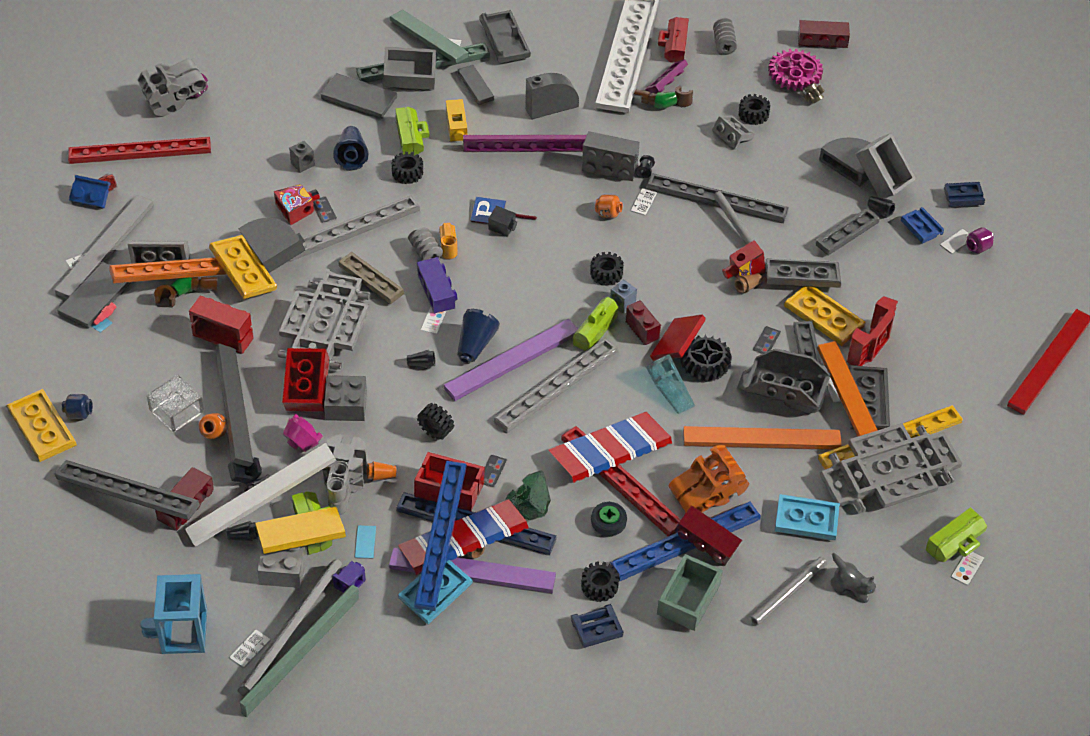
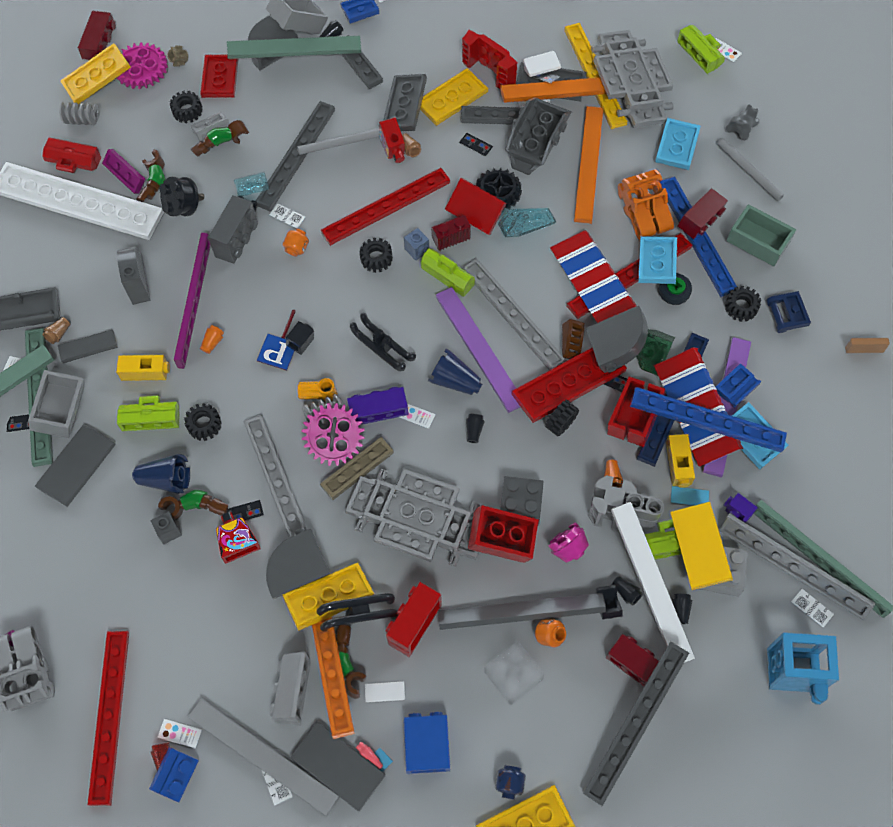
camera: 80 degrees left, 15 degrees up
none -> medium nougat cone [42,317,70,344]
none -> yellow tile [60,43,131,104]
none -> white sticker [157,719,202,748]
none -> reddish brown piece [158,490,229,520]
none -> black wheel [159,177,204,217]
none -> reddish brown piece [190,120,249,157]
none -> red tile [200,55,238,98]
none -> orange cone [200,325,224,354]
none -> sand green tile [227,36,361,59]
none -> clear light blue hips [233,172,269,196]
none -> dark pink gear [301,403,365,466]
none -> black piece [316,593,398,632]
none -> red tile [321,168,450,246]
none -> black piece [350,313,416,372]
none -> white sticker [365,681,405,702]
none -> blue brick [404,712,450,774]
none -> red plate [511,347,627,423]
none -> white slope [523,51,561,77]
none -> sticker [532,72,560,83]
none -> reddish brown slope [562,319,585,359]
none -> dark grey brick [586,306,648,373]
none -> medium azure plate [638,236,677,284]
none -> yellow brick [666,434,695,488]
none -> blue plate [715,363,761,408]
none -> medium nougat tile [845,338,890,353]

